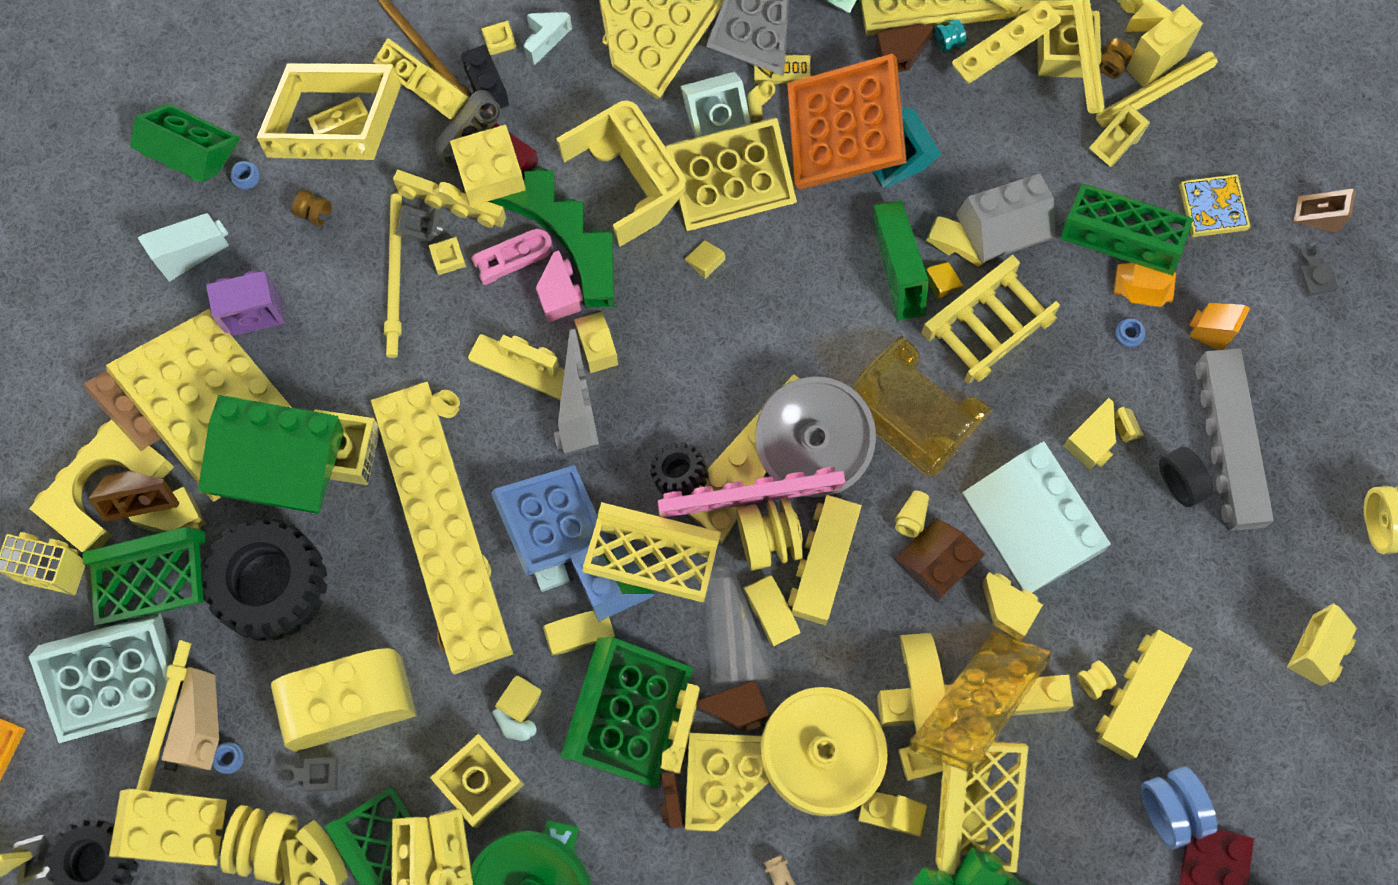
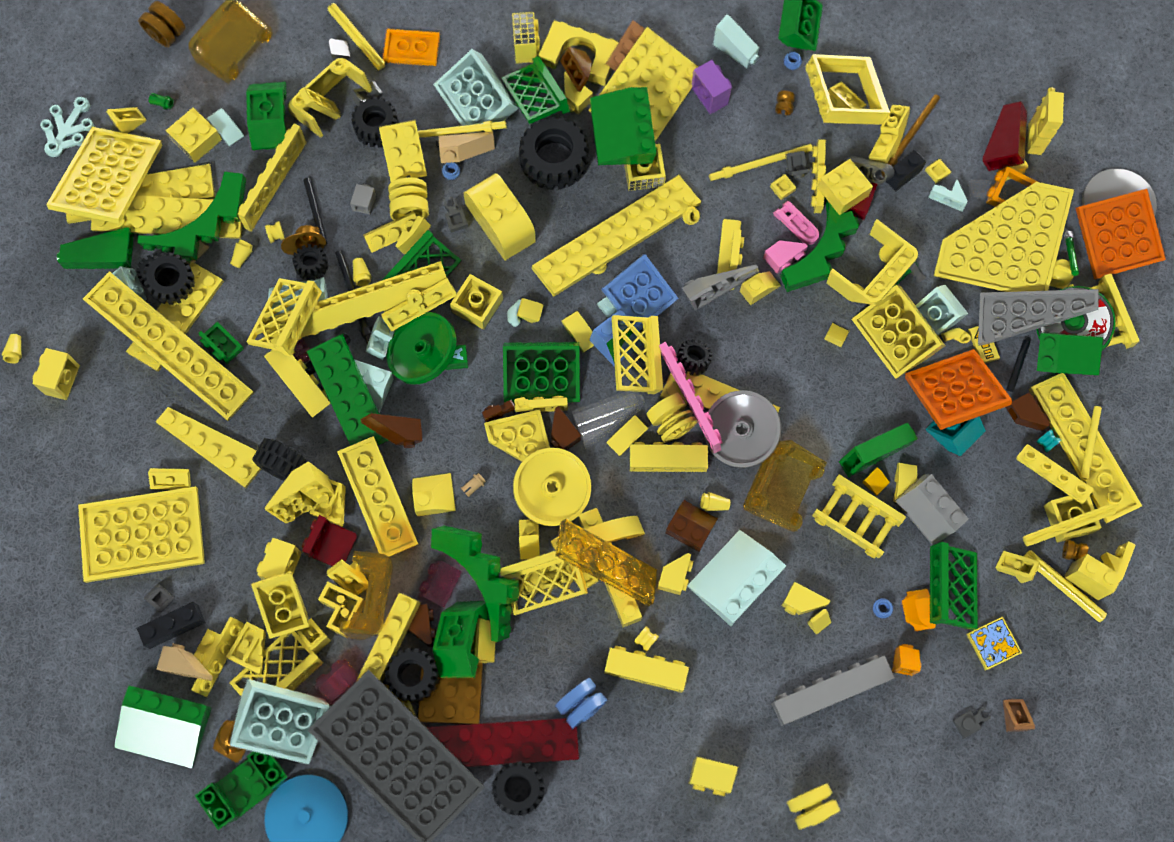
camera: 70 degrees right, 0 degrees up
black tyre [1159,446,1213,508] -> none
none -> black bar [1006,340,1031,392]

